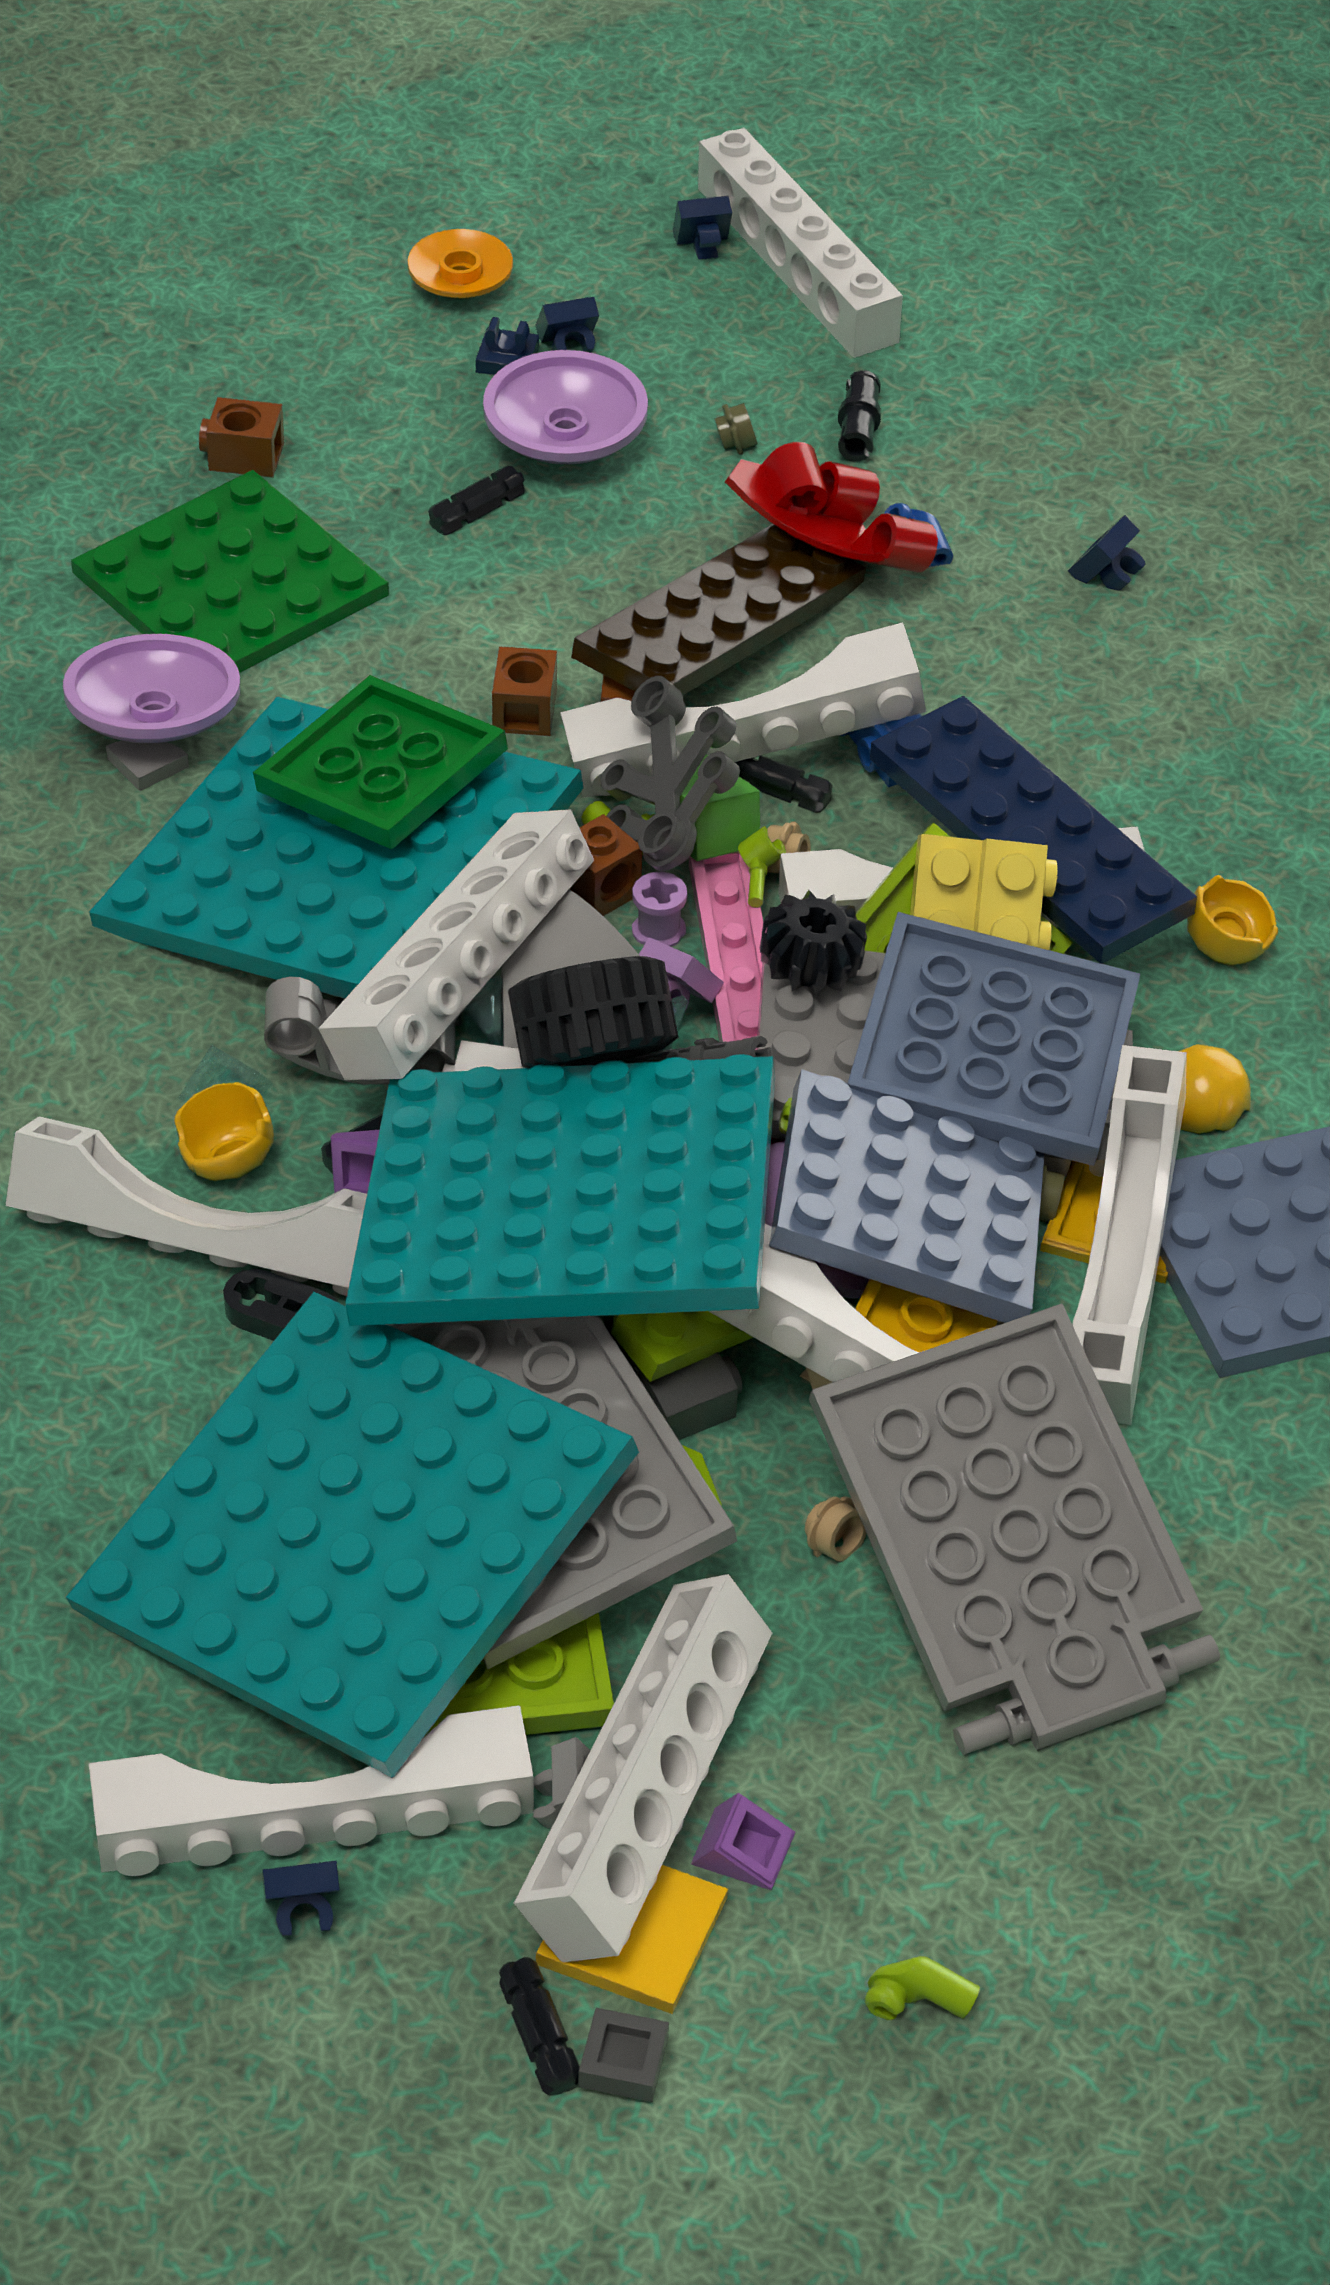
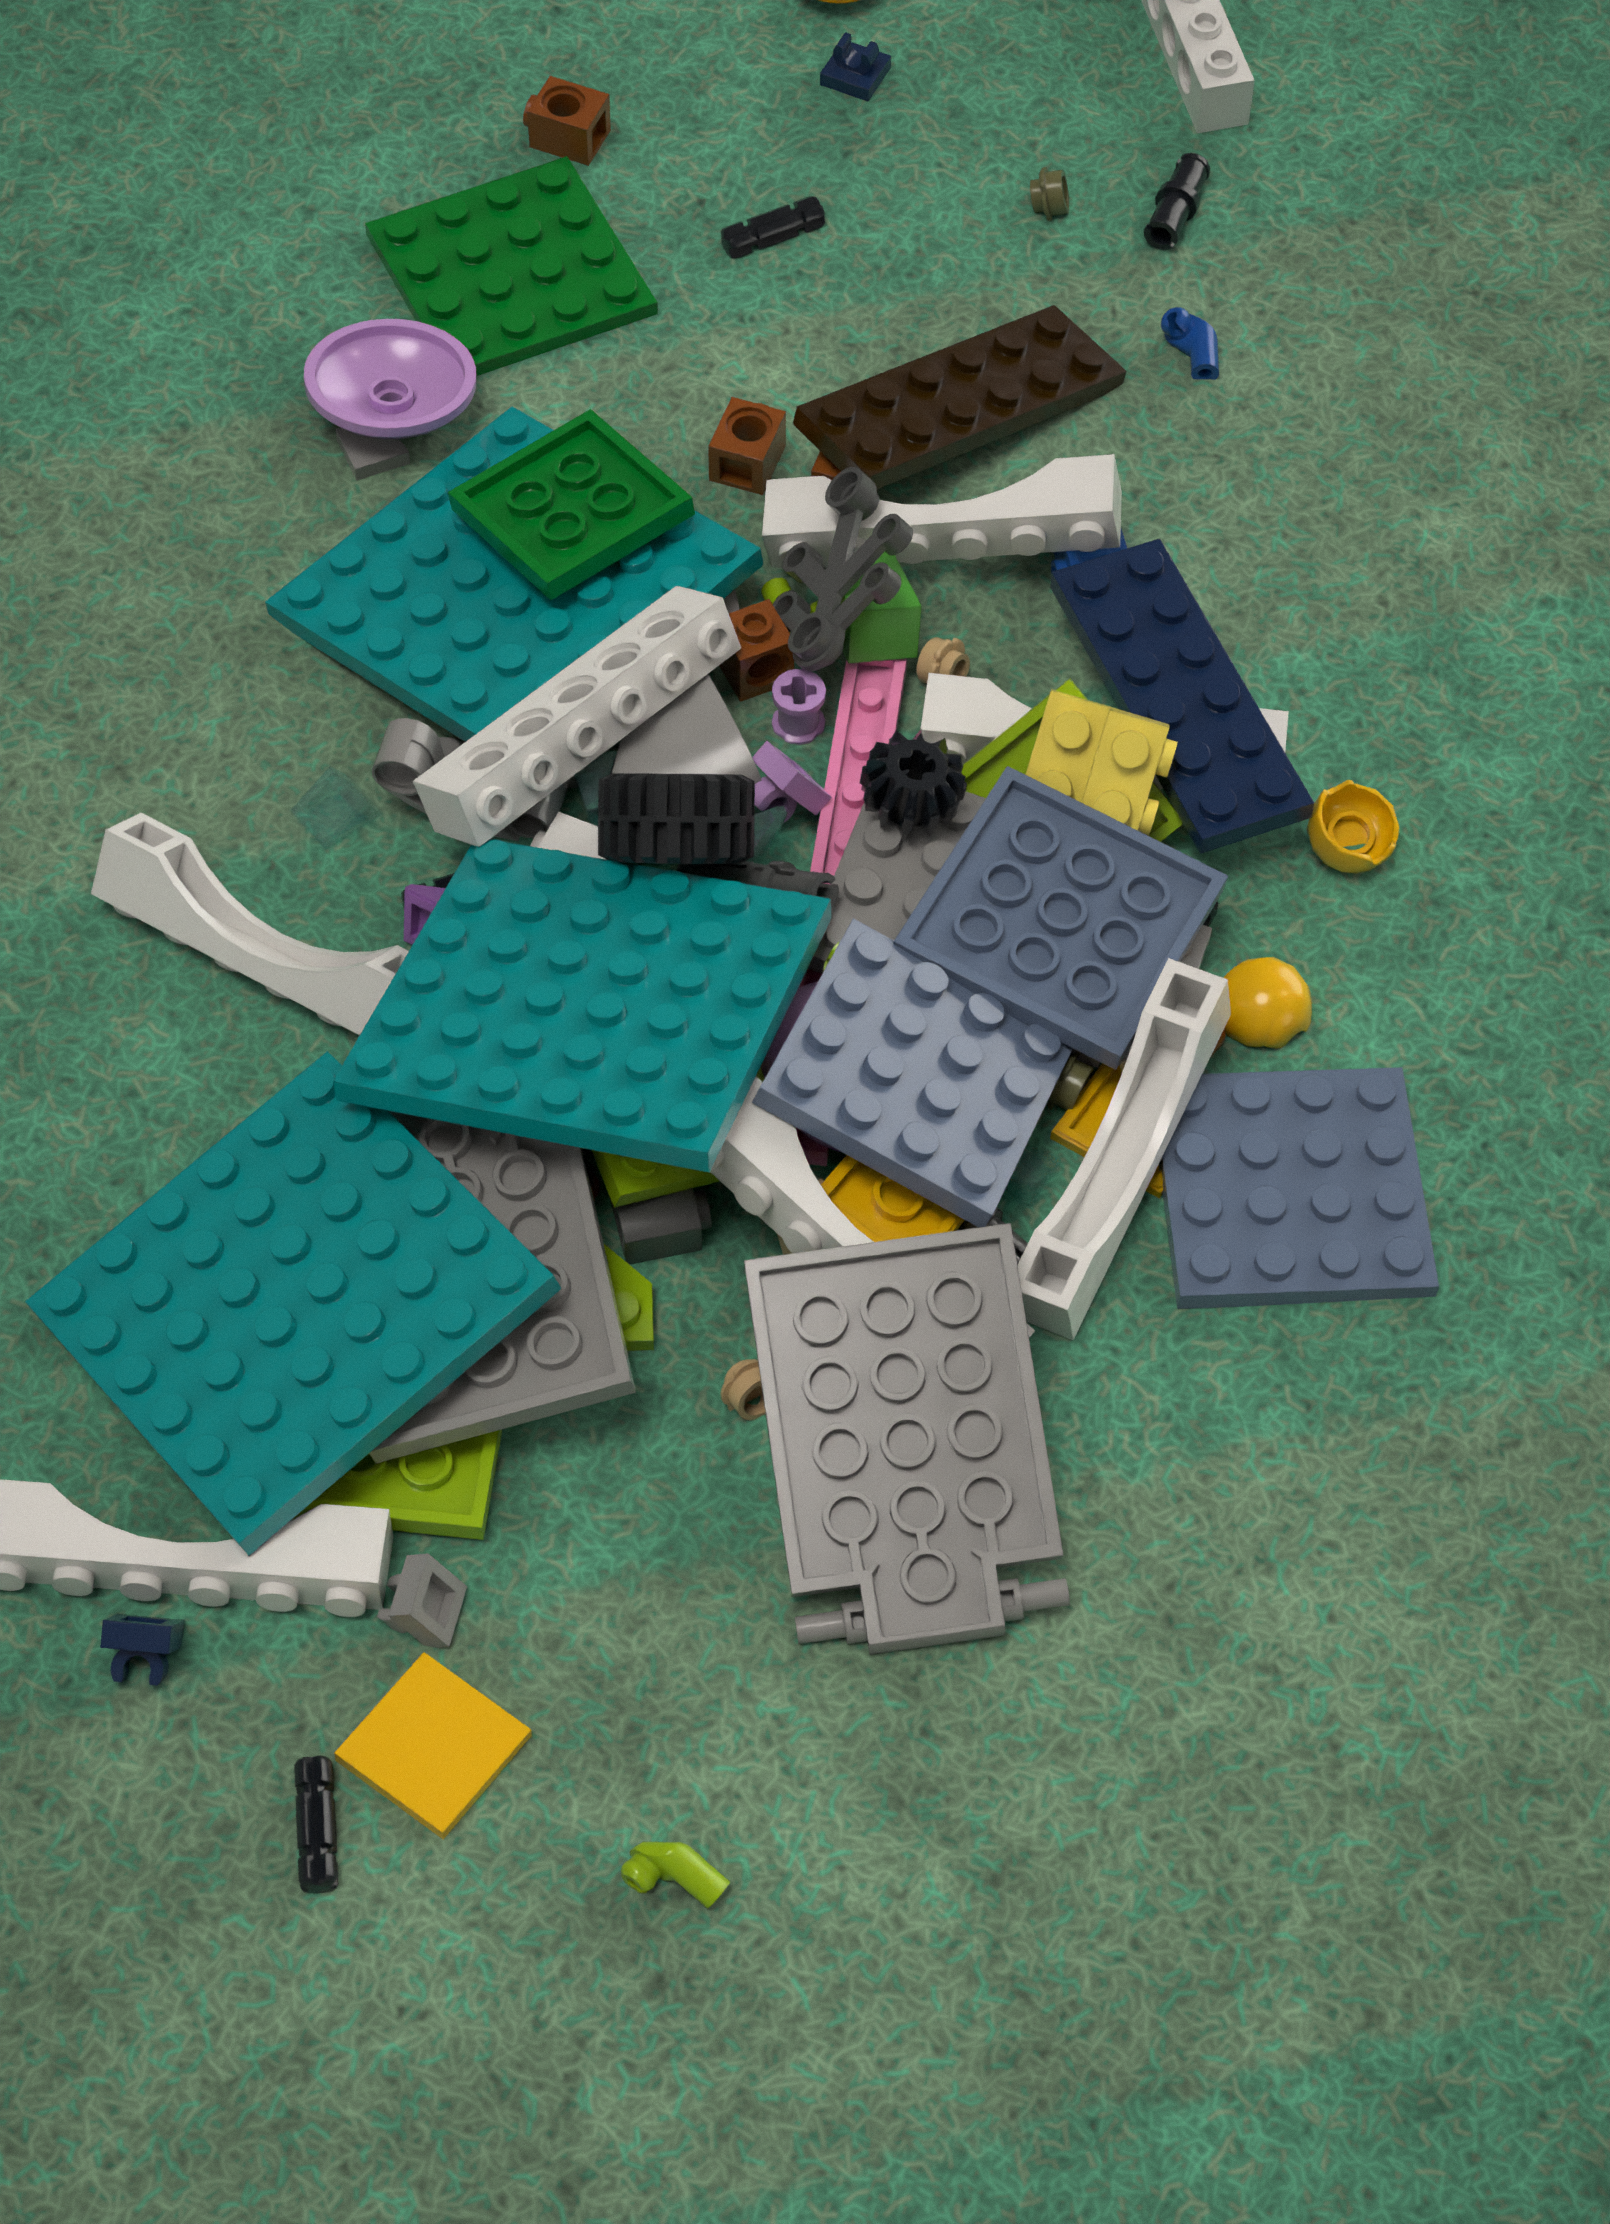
camera: 15 degrees right, 10 degrees up
yellow hair [174,1082,274,1181] -> none
black beam [223,1269,339,1341] -> none
lavender dish [483,350,648,464] -> none
white brick [514,1574,772,1962] -> none
dark blue tile [535,296,599,353] -> none
dark grey plate [579,2007,669,2102] -> none
medium lavender slope [691,1793,795,1890] -> none
red panel [725,442,938,573] -> none
black axle [735,755,833,813] -> none
lime hand [738,826,786,908] -> none
dark blue tile [1068,515,1146,591] -> none

